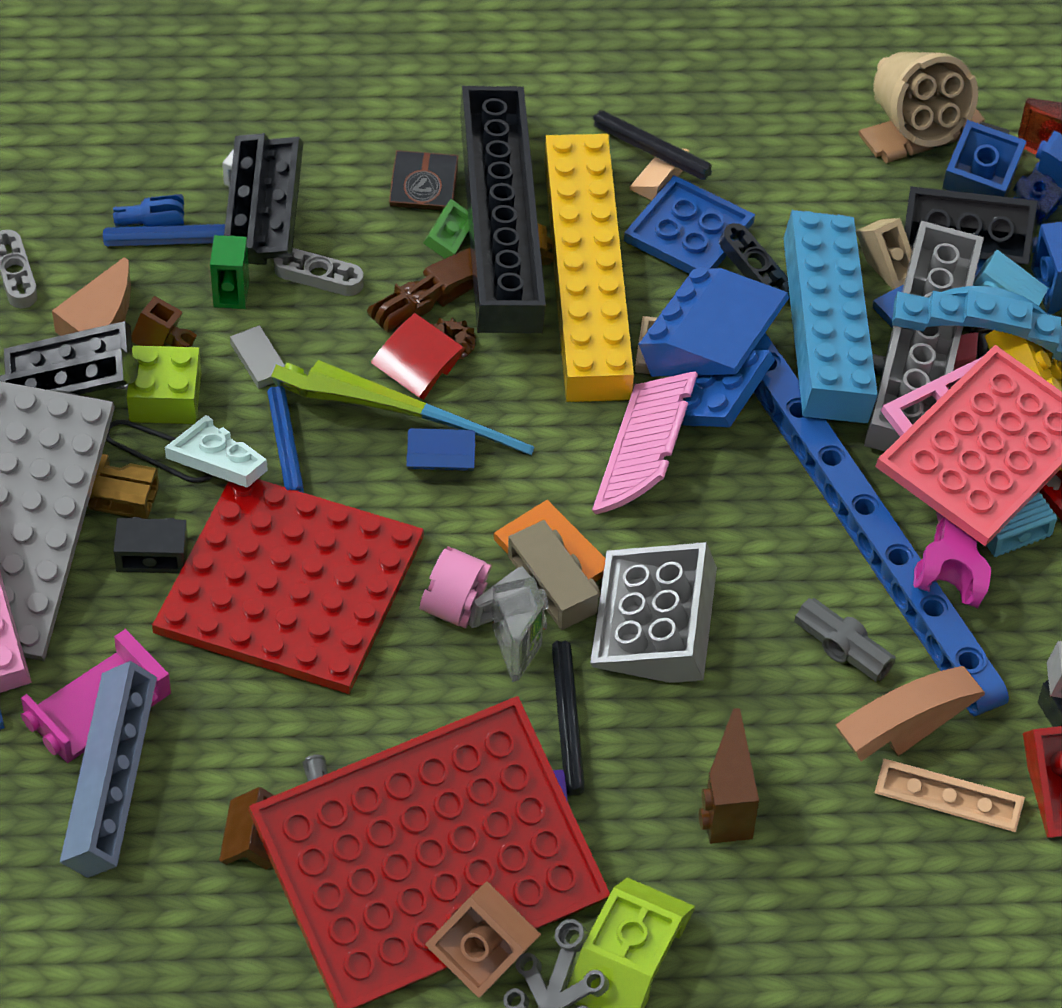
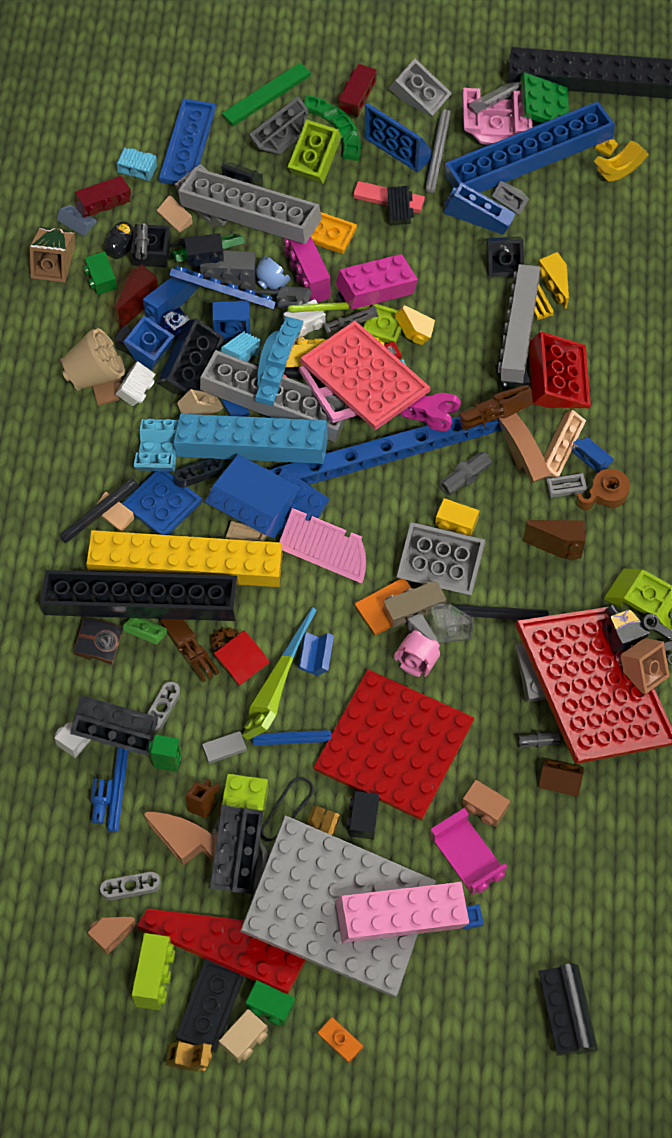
camera: 80 degrees left, 10 degrees up
sand blue brick [60,661,157,878] -> none
light aqua wing [165,415,268,487] -> none
none -> white brick [115,361,155,406]
none -> medium azure slope [134,419,179,472]
none -> yellow brick [435,498,479,536]
none -> reddish brown arm [459,385,533,431]
none -> nougat brick [462,780,511,827]
none -> light grey tile [546,473,587,498]
none -> blue panel [572,437,614,473]
none -> dark orange piece [576,468,630,510]
none -> black torso [602,605,650,653]

